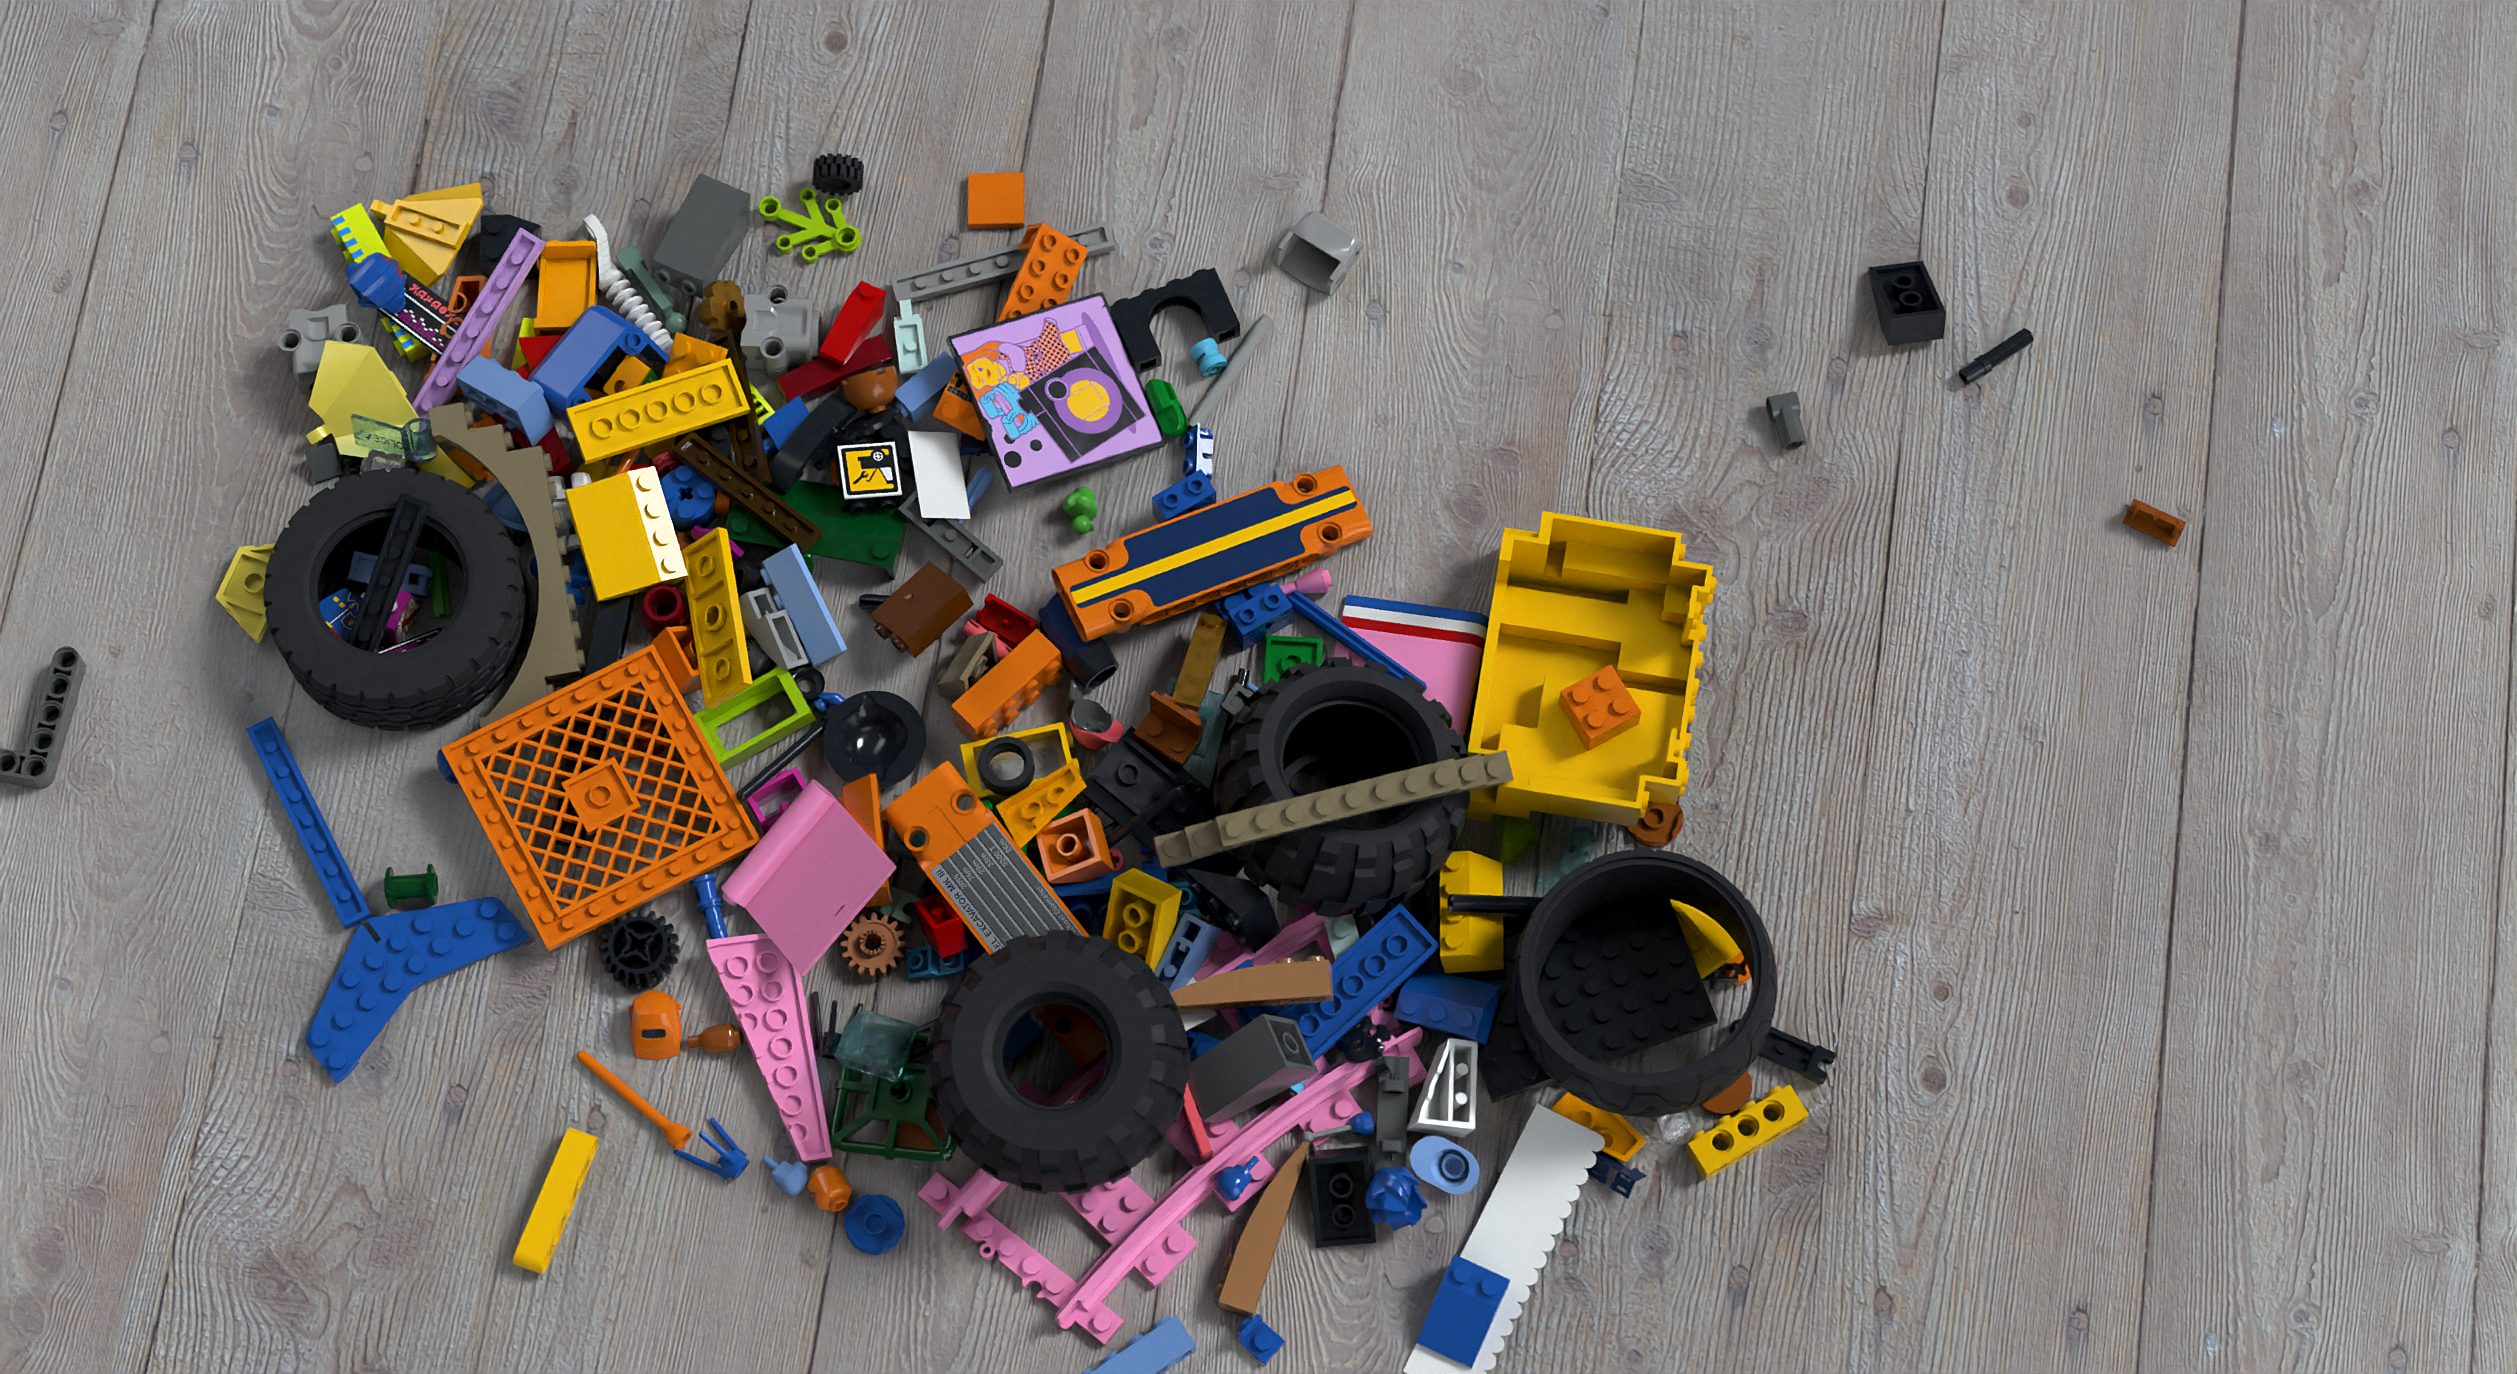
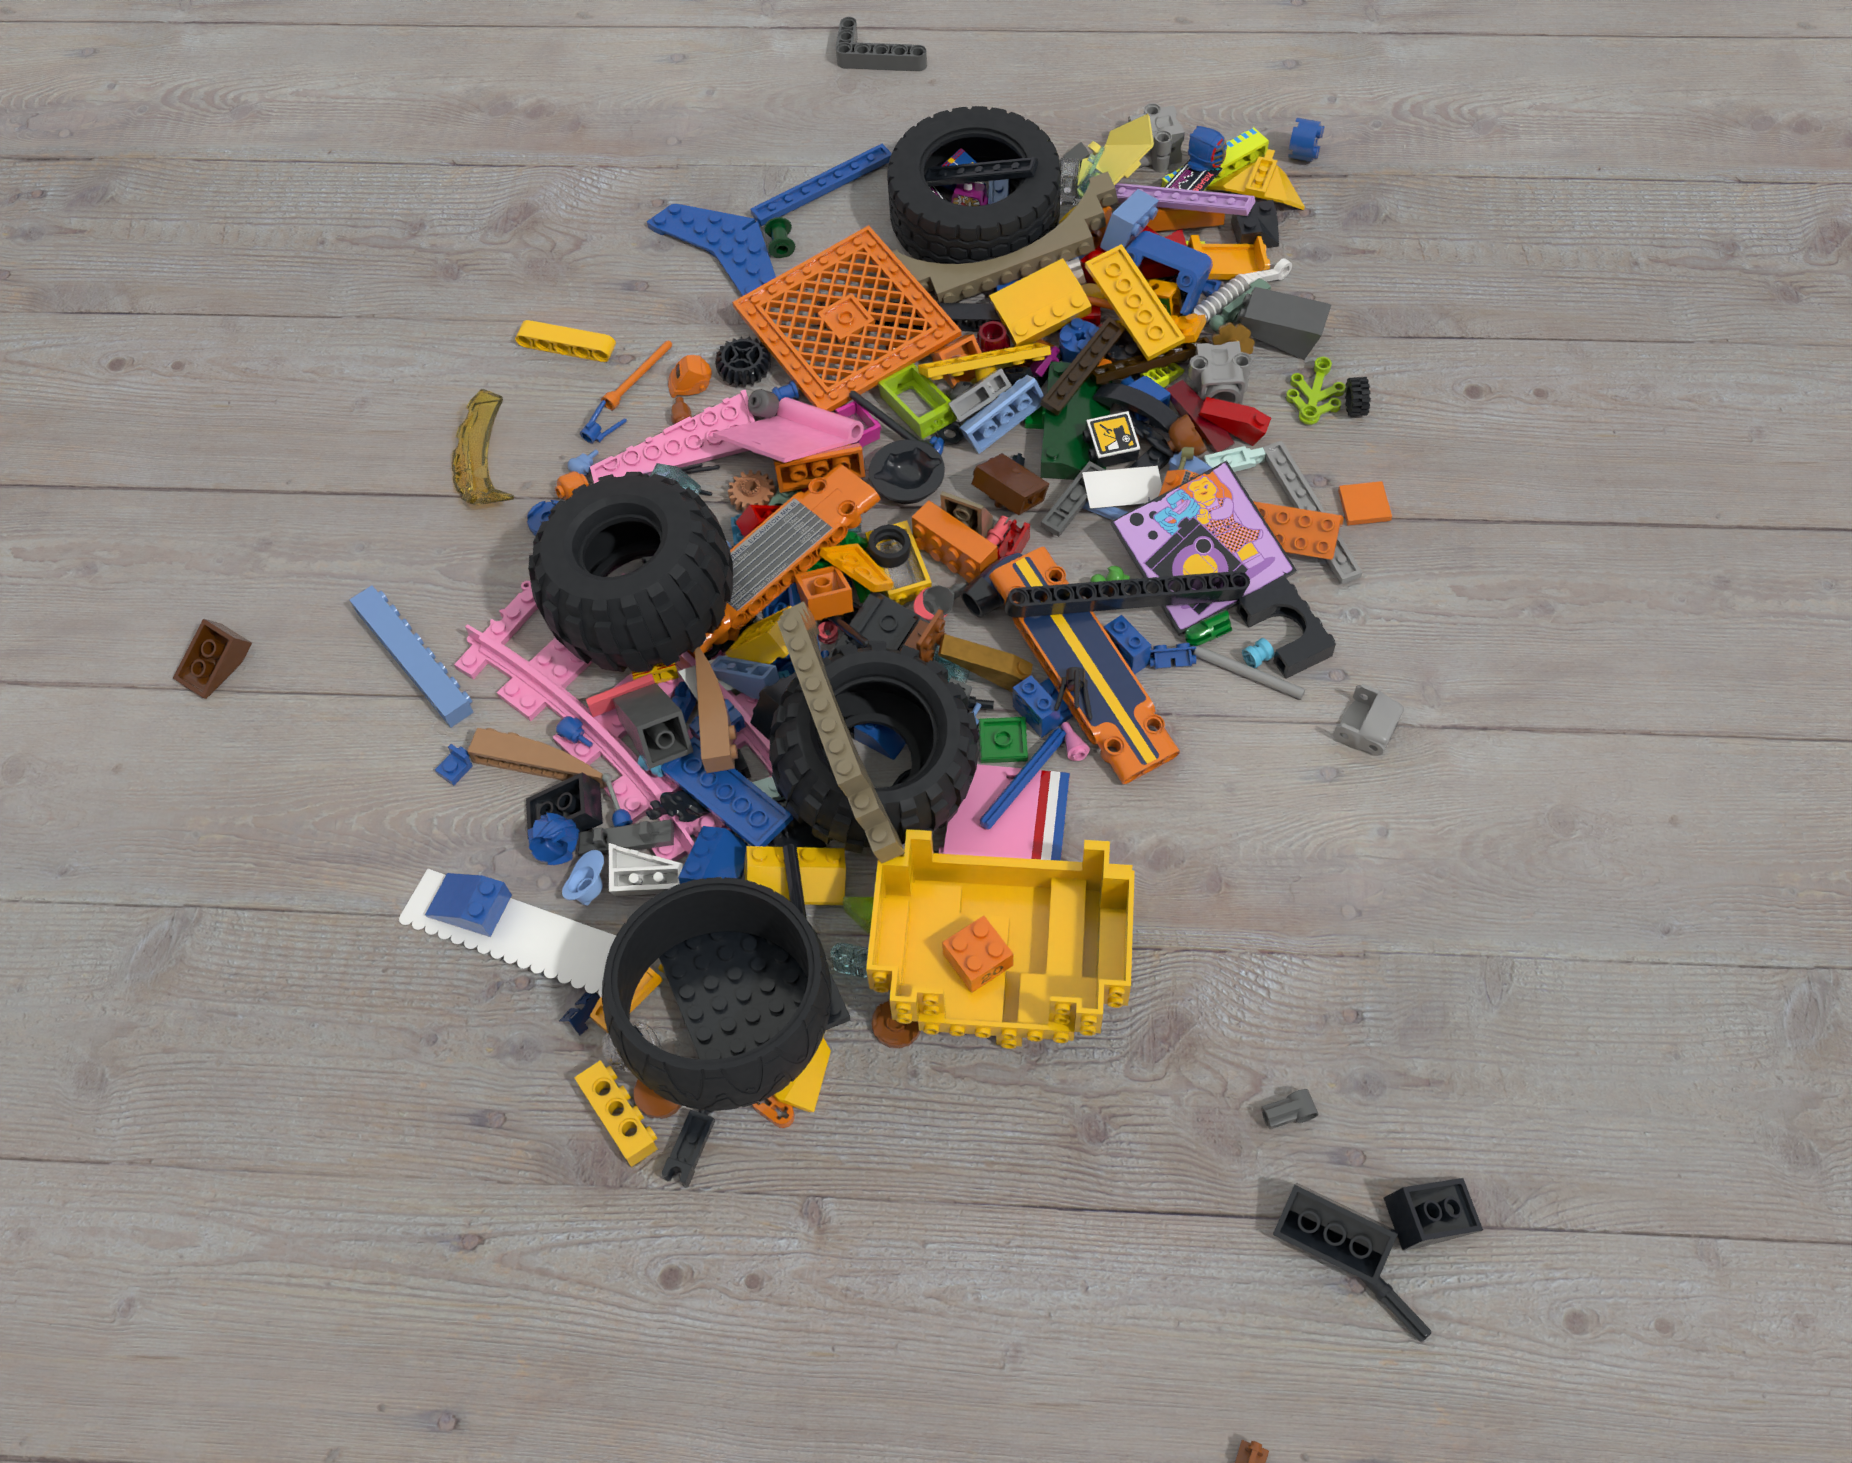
camera: 90 degrees right, 10 degrees down
none -> clear yellow windscreen [452,389,514,505]
none -> dark grey head [748,389,779,419]
none -> black beam [1004,571,1250,618]
none -> black plant [1054,667,1092,720]
none -> olive hand [1178,447,1194,470]
none -> black slope [1273,1183,1398,1285]
none -> blue brick [1288,117,1325,162]

